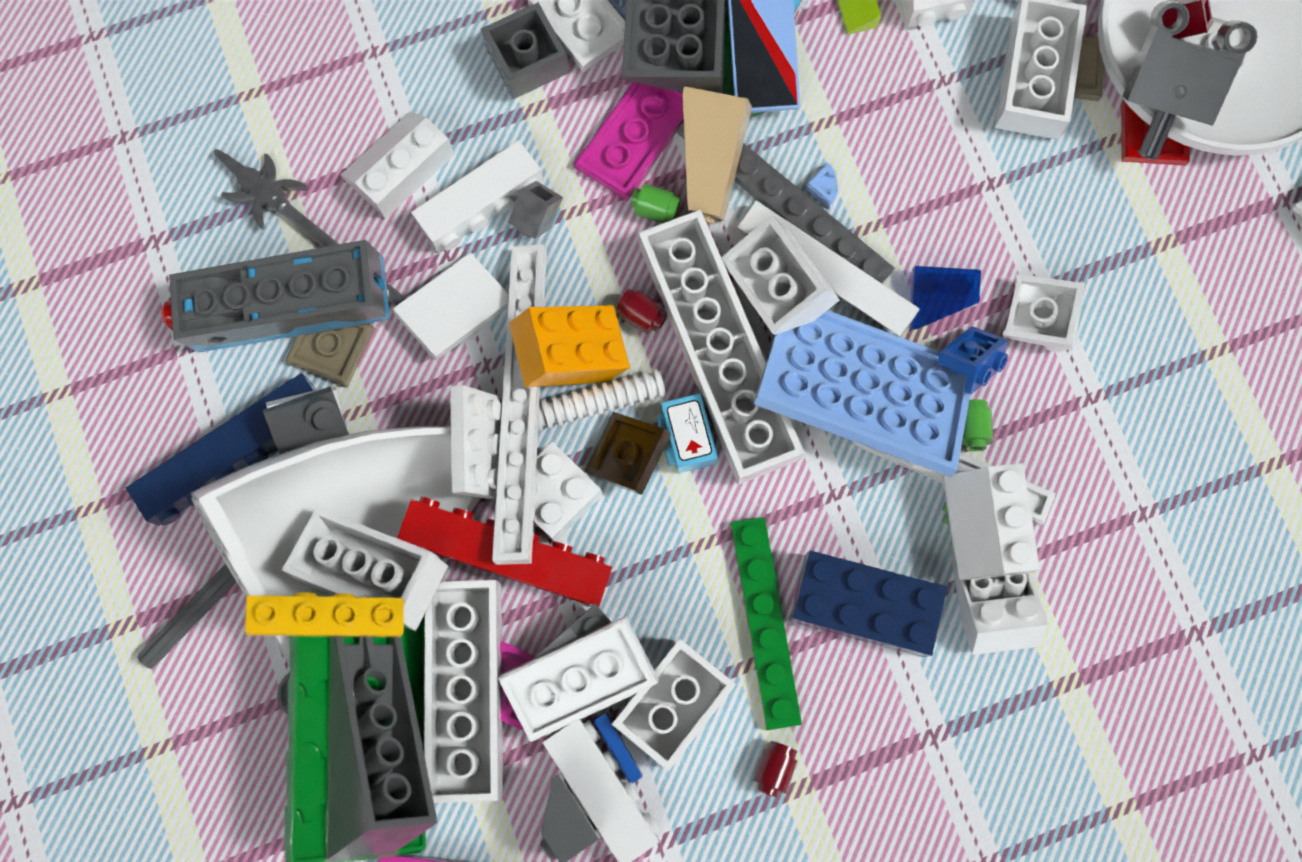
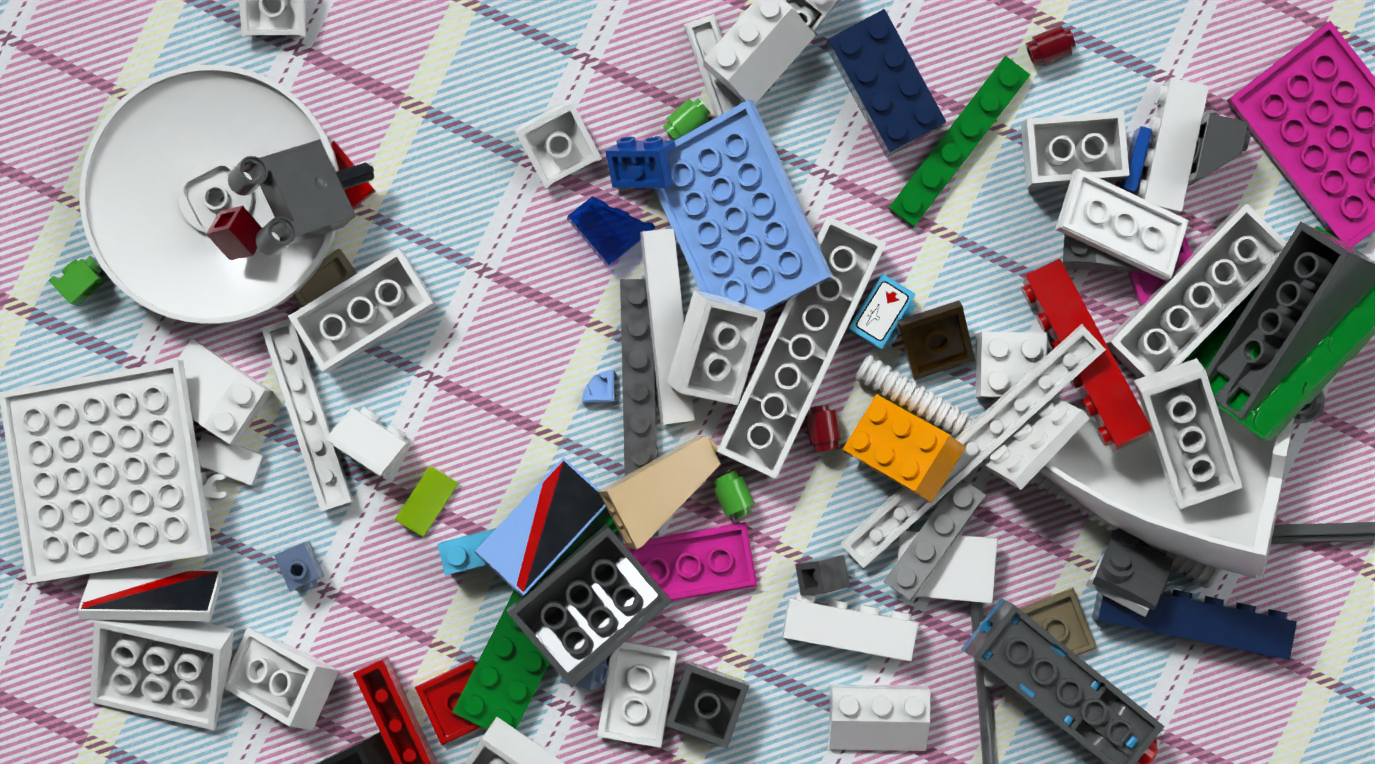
camera: 135 degrees left, 10 degrees up
yellow bracket [245,592,404,637] -> none
none -> light grey plate [883,479,986,601]

